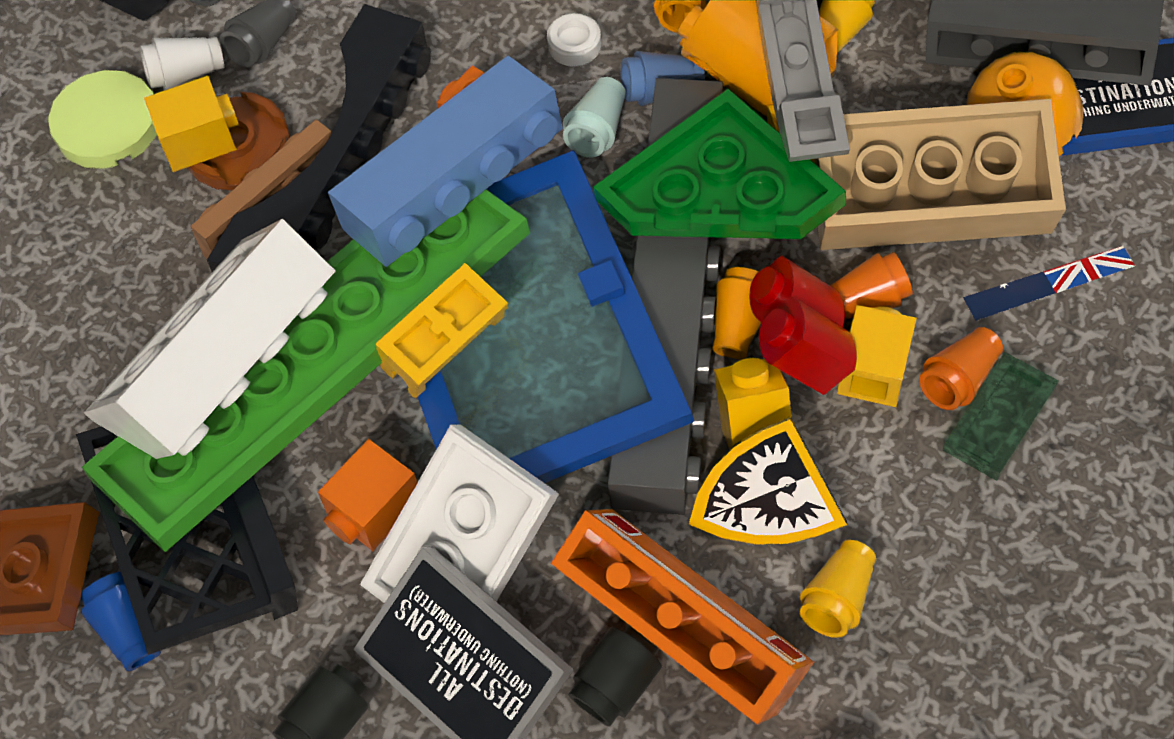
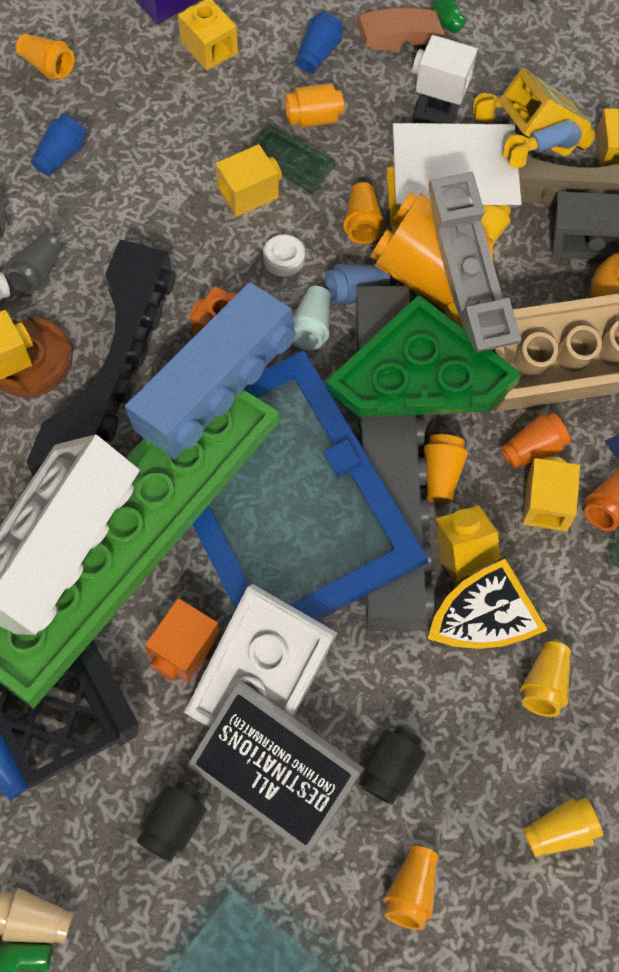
camera: 15 degrees left, 5 degrees up
medium nougat plate [190,119,332,259] -> none
yellow hinge [375,263,509,398] -> none
orange brick [551,509,814,725] -> none
red brick [749,255,857,395] -> none

